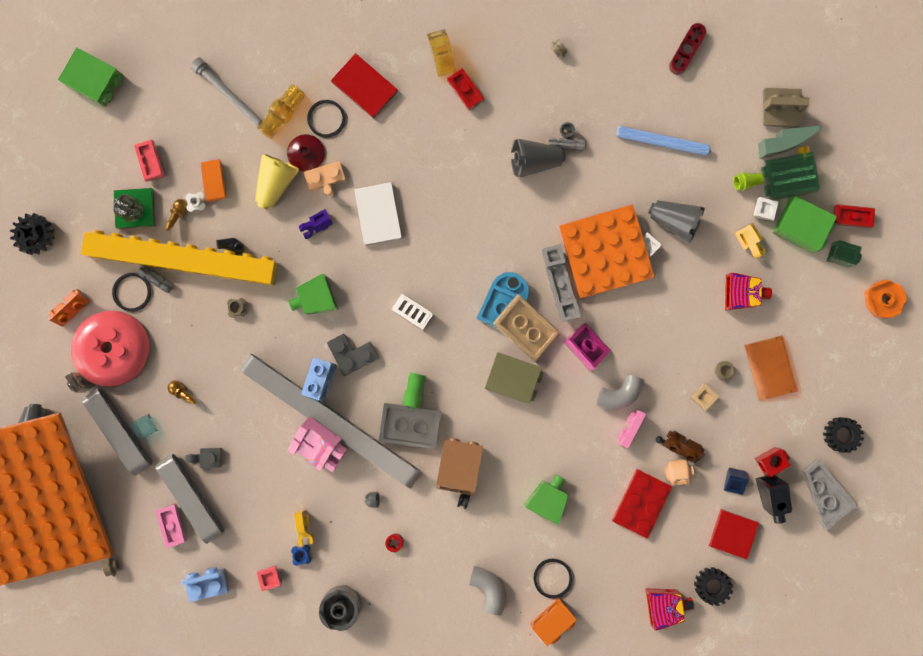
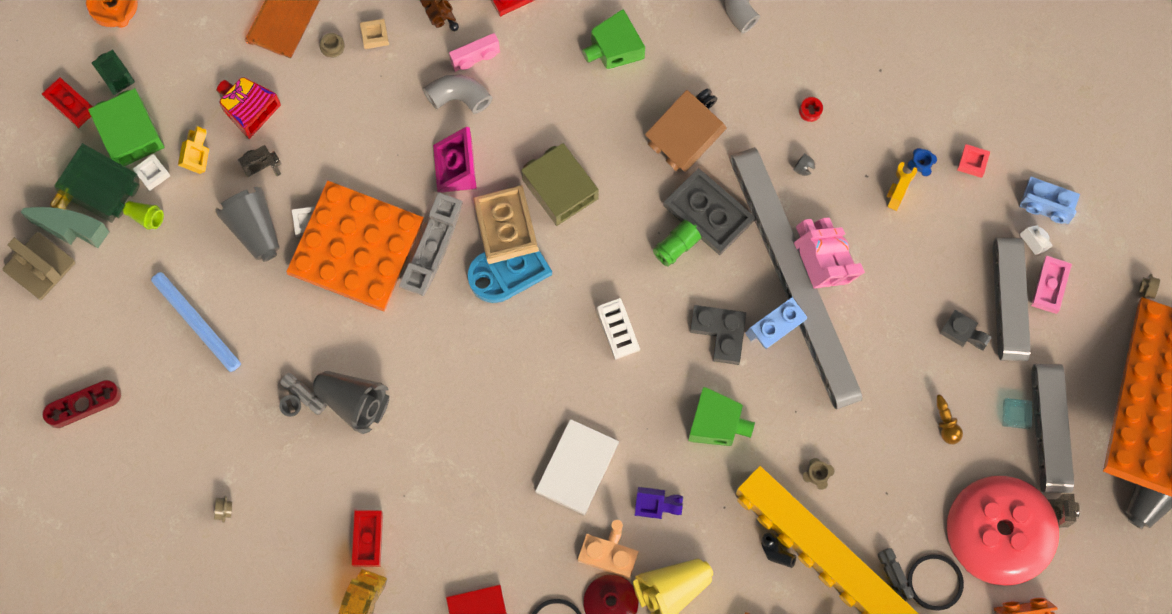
camera: 145 degrees left, 15 degrees down
dark grey brick [319,585,361,631] -> none
none -> clear smoke bracket [238,145,281,177]
none -> white plate [1020,225,1053,255]

